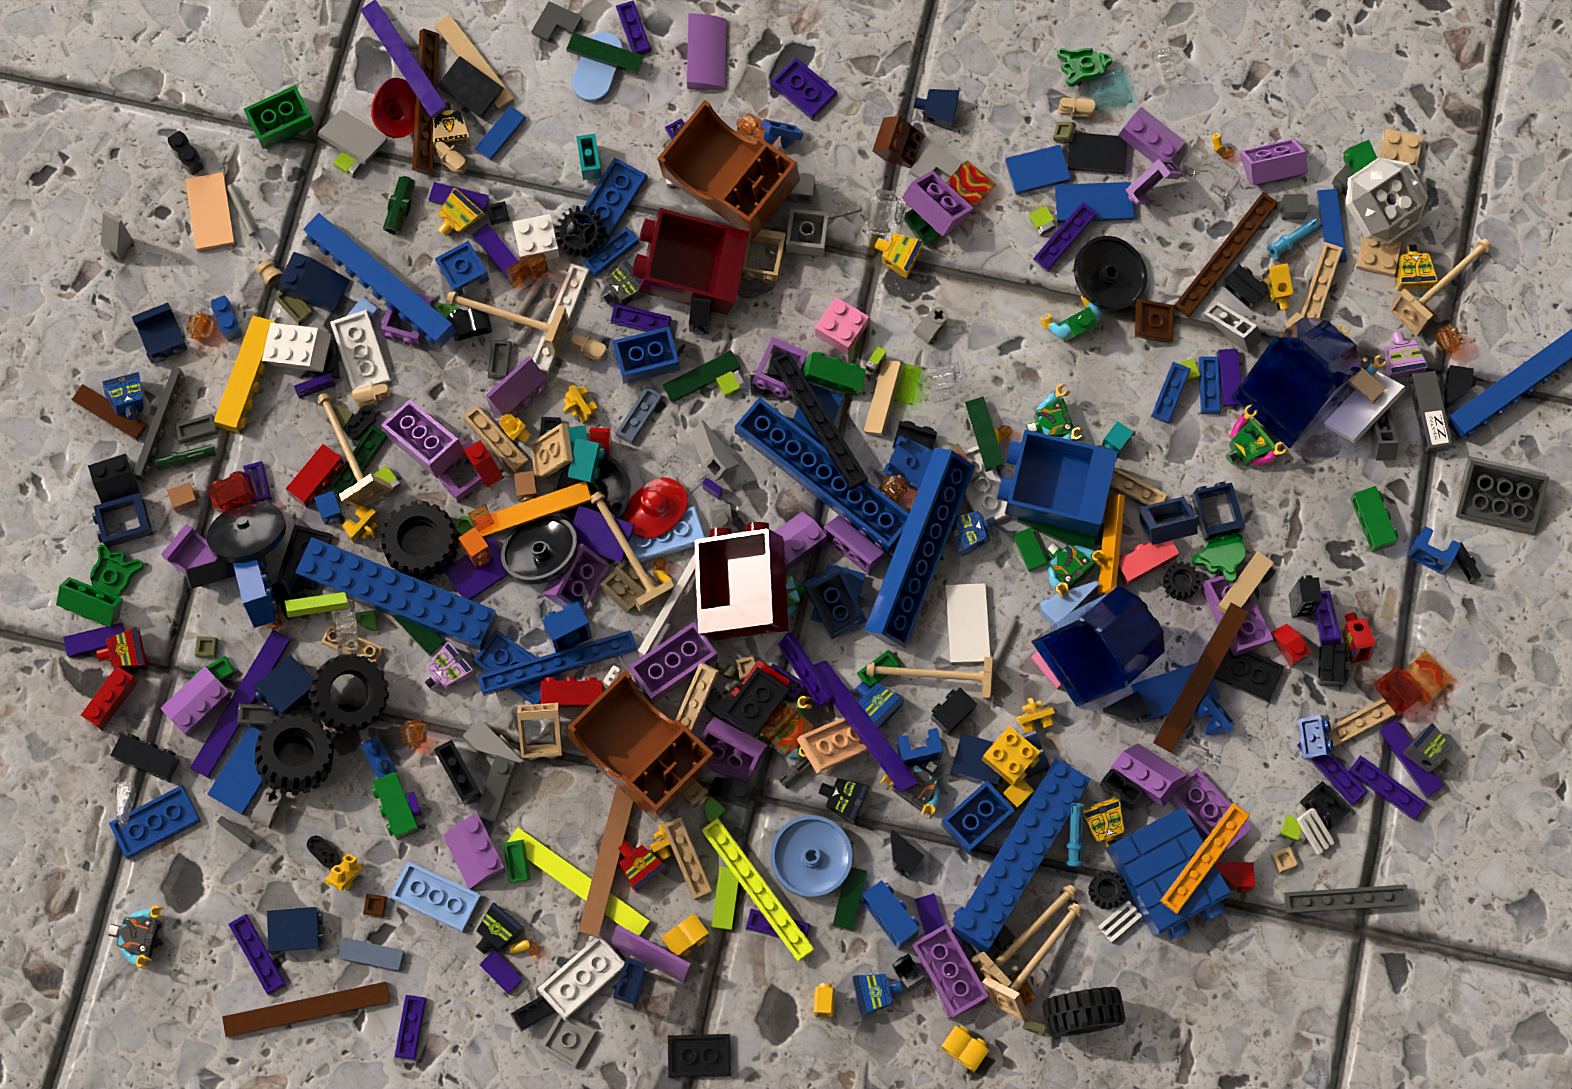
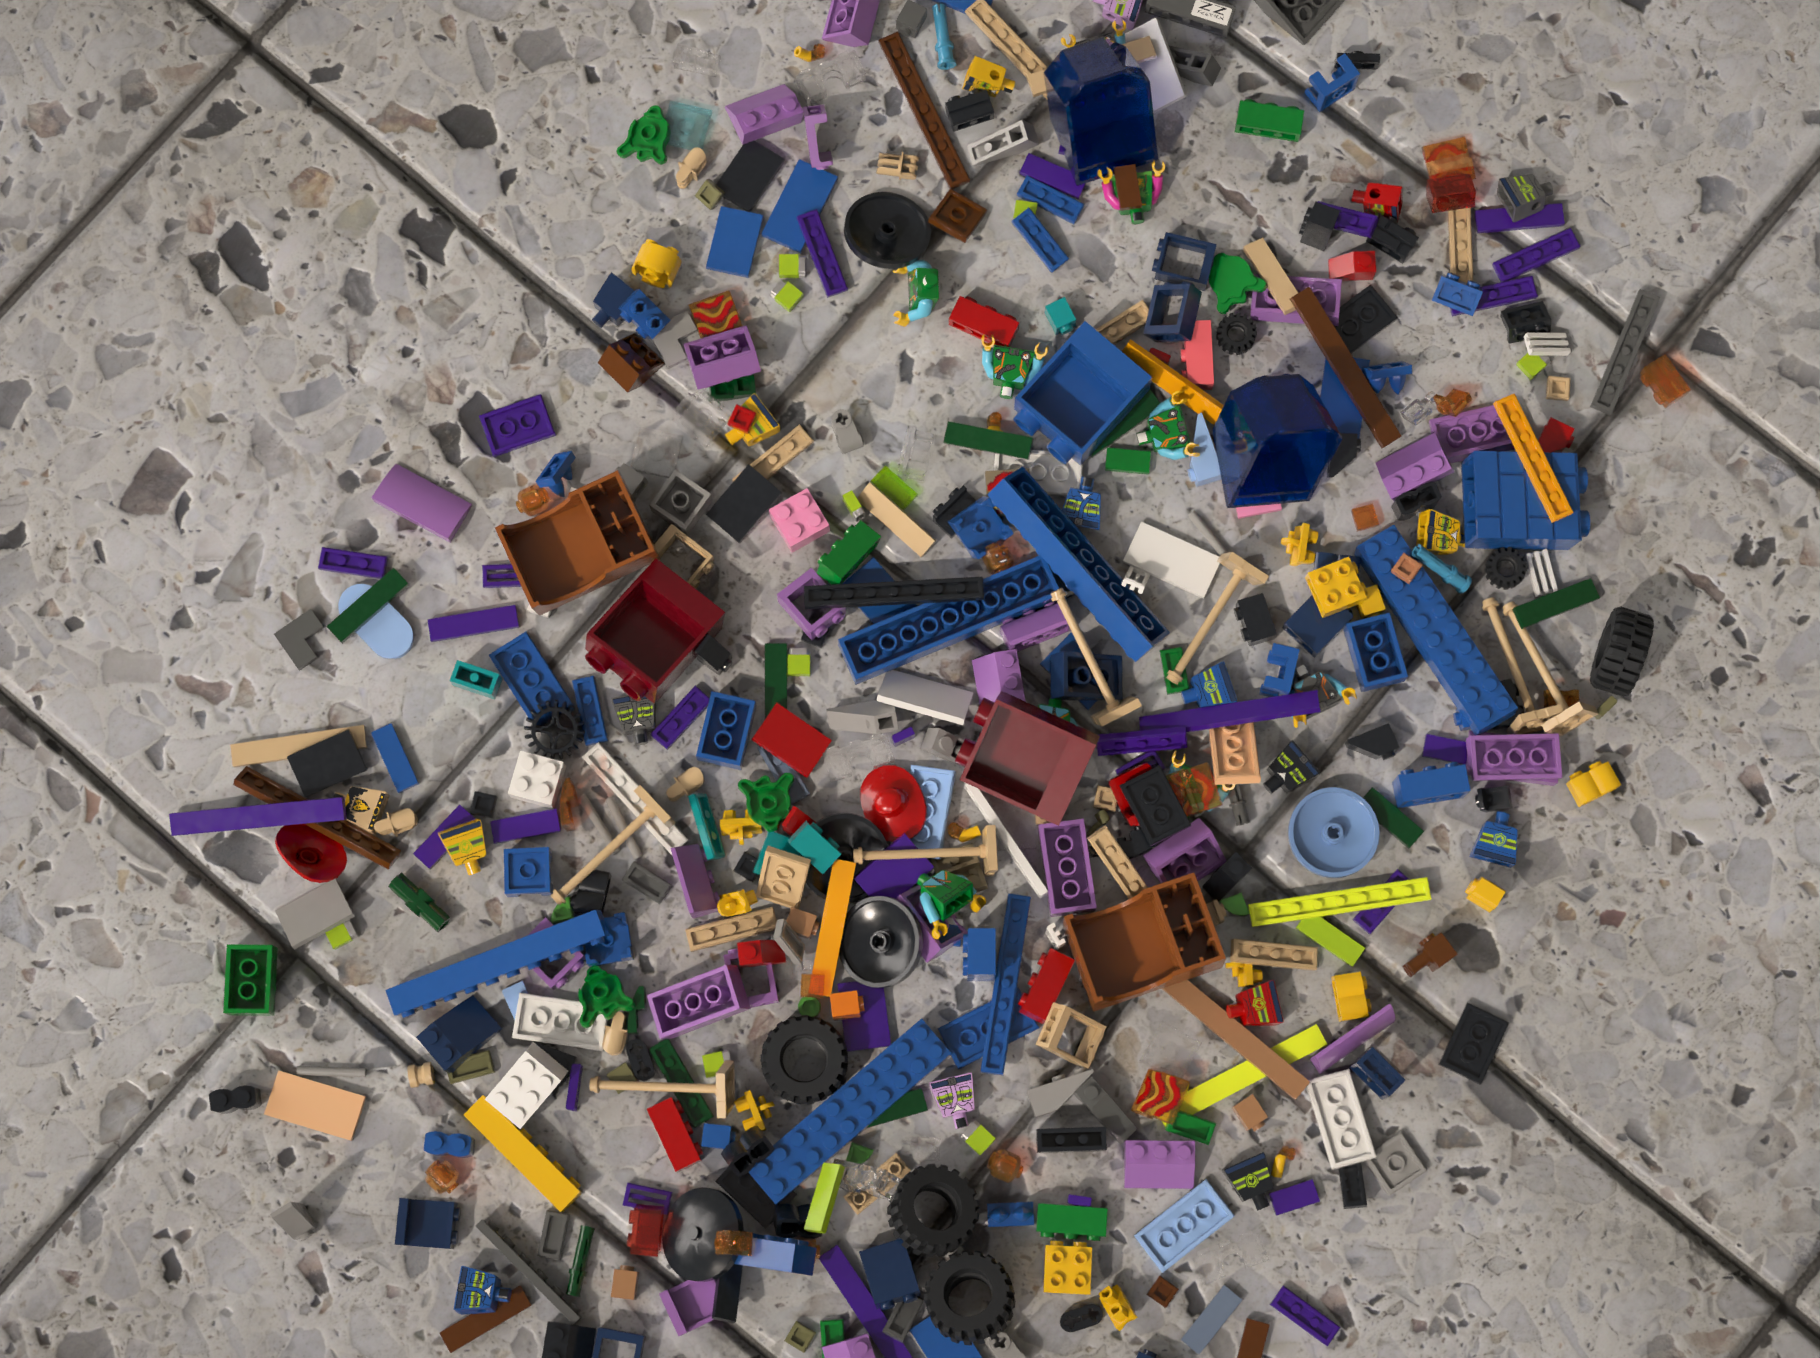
camera: 60 degrees left, 5 degrees up
none -> dark purple tile [427,605,519,642]
none -> green tile [578,965,635,1028]
none -> blue panel [585,912,634,967]
none -> blue brick [618,289,671,339]
none -> dark green slope [628,986,647,1035]
none -> yellow brick [631,239,682,288]
none -> teal tile [688,793,725,860]
none -> black tile [706,464,782,543]
none -> clear orange bracket [714,1230,753,1256]
none -> black brick [721,1126,774,1177]
none -> red tile [727,404,757,434]
none -> tan tile [732,424,814,482]
none -> green tile [738,773,794,832]
none -> red tile [751,703,832,778]
none -> lime piece [770,279,804,312]
none -> light grey tile [773,919,805,965]
none -> tan arm [876,152,919,180]
none -> white tile [877,670,973,725]
none -> torso [917,870,986,939]
none -> red brick [949,296,1019,347]
none -> lime piece [960,1120,996,1156]
none -> yellow brick [1043,1241,1092,1295]
none -> tan tile [1050,588,1142,727]
none -> reddish brown tile [1113,164,1142,211]
none -> white tile [1121,565,1151,594]
none -> slope [1131,1069,1190,1125]
none -> red tile [1149,347,1171,365]
none -> medium nougat brick [1232,1094,1268,1132]
none -> clear orange tile [1351,504,1379,532]
none -> nougat tile [1391,553,1422,584]
none -> reddish brown brick [1402,932,1458,978]
none -> clear orange bracket [1433,388,1472,417]
none -> dark green tile [1512,578,1600,629]
none -> clear orange brick [1640,354,1691,408]

